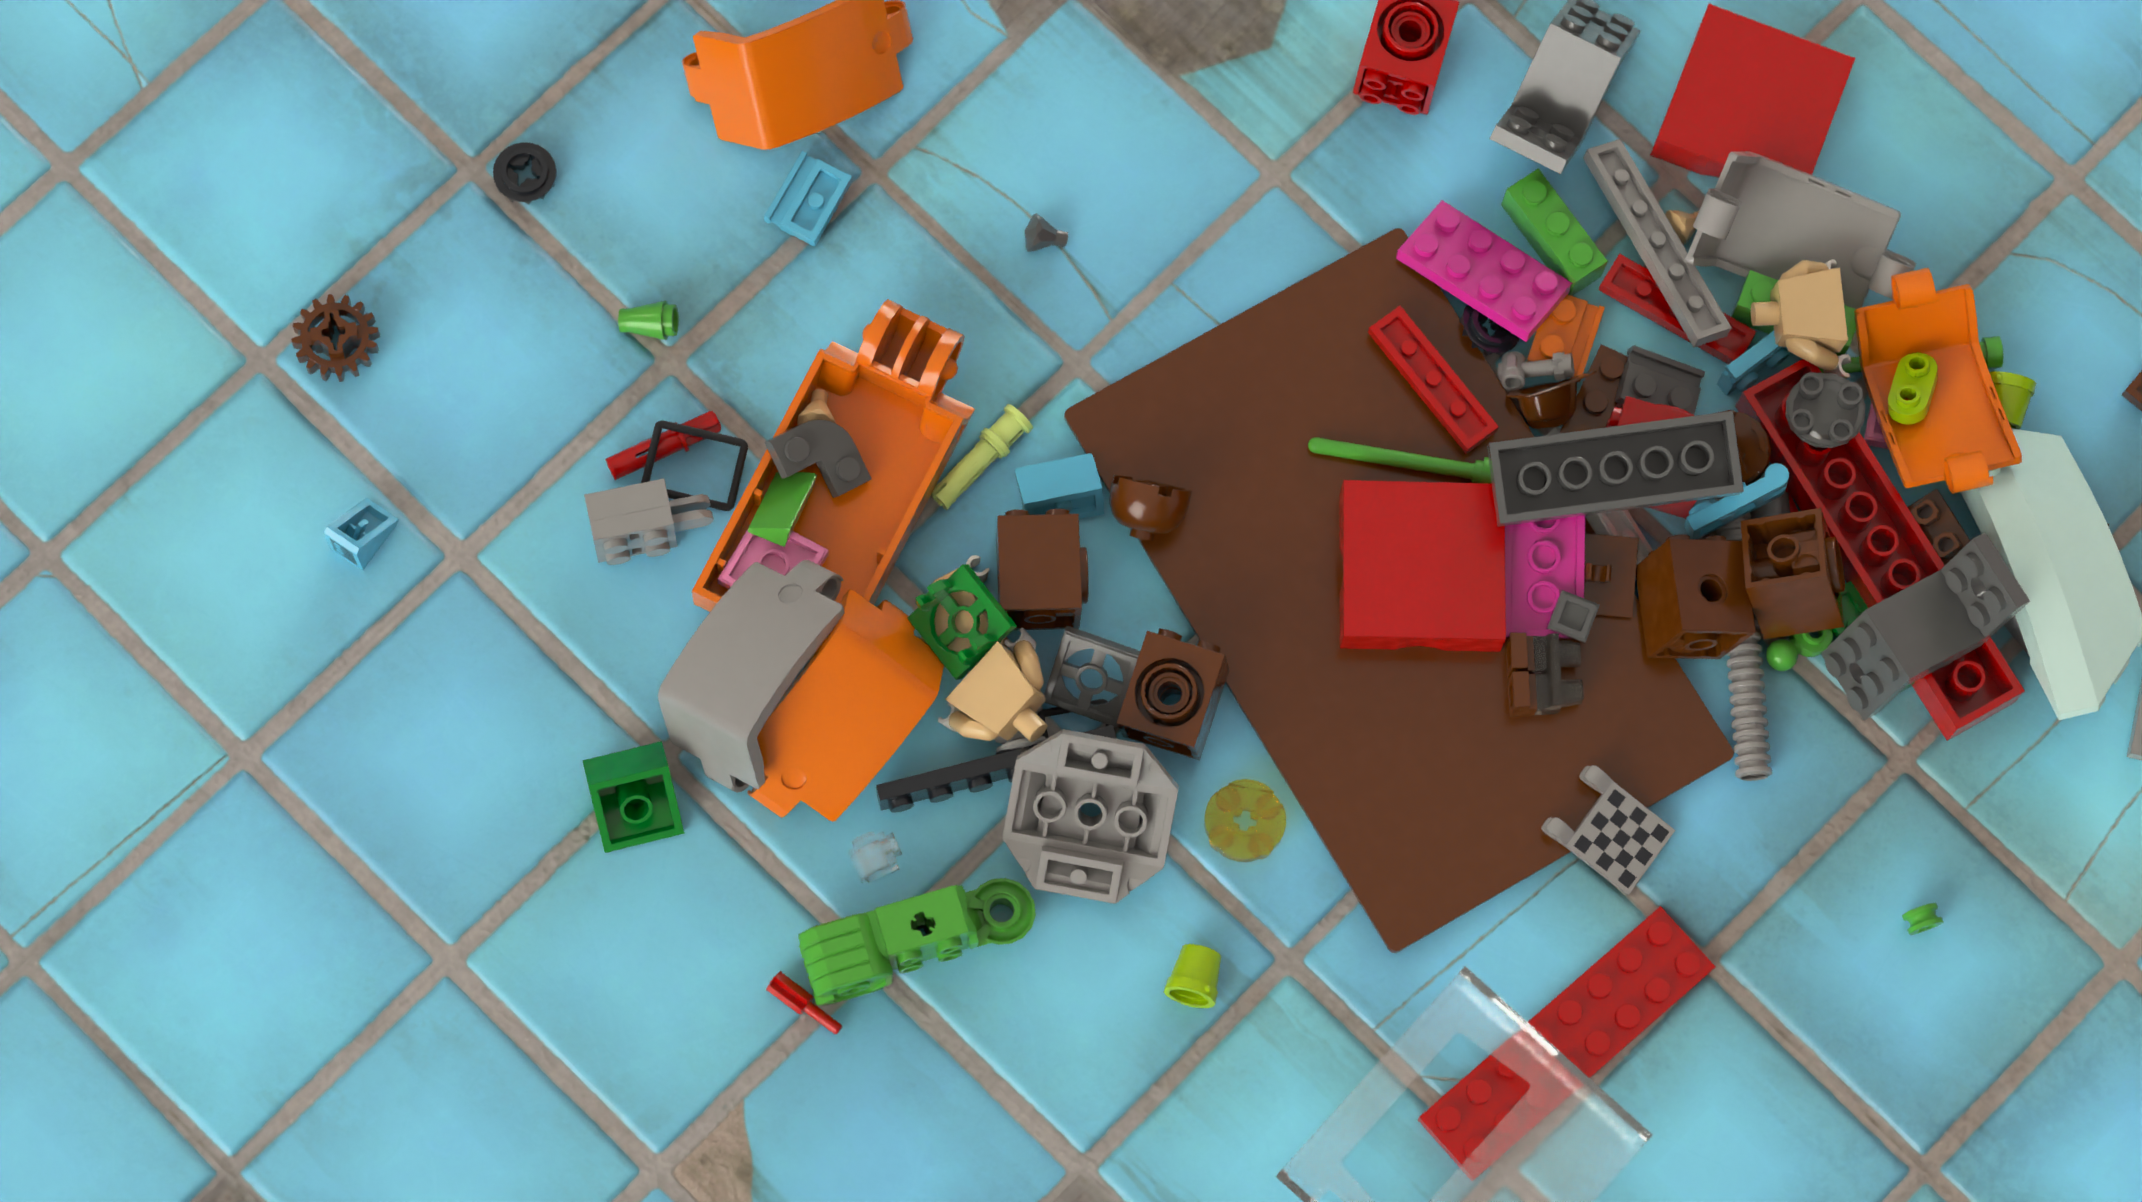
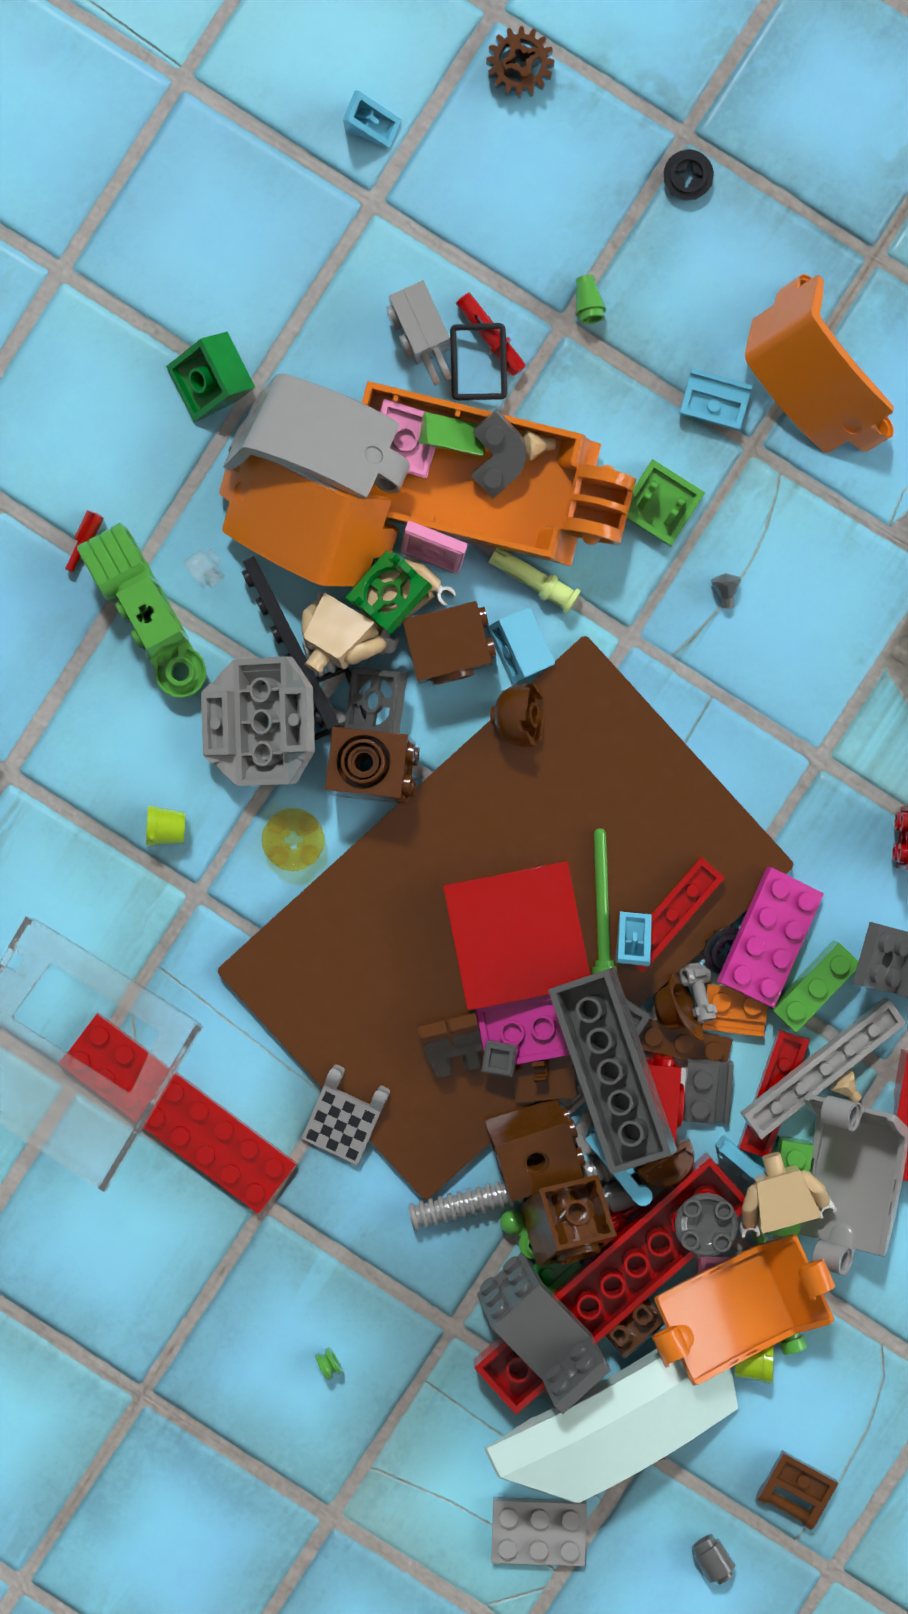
camera: 80 degrees right, 15 degrees up
lime plate [1888,353,1938,425] -> none
none -> bright pink plate [401,521,468,574]
none -> medium azure slope [615,911,651,966]
none -> bright green plate [627,459,705,547]

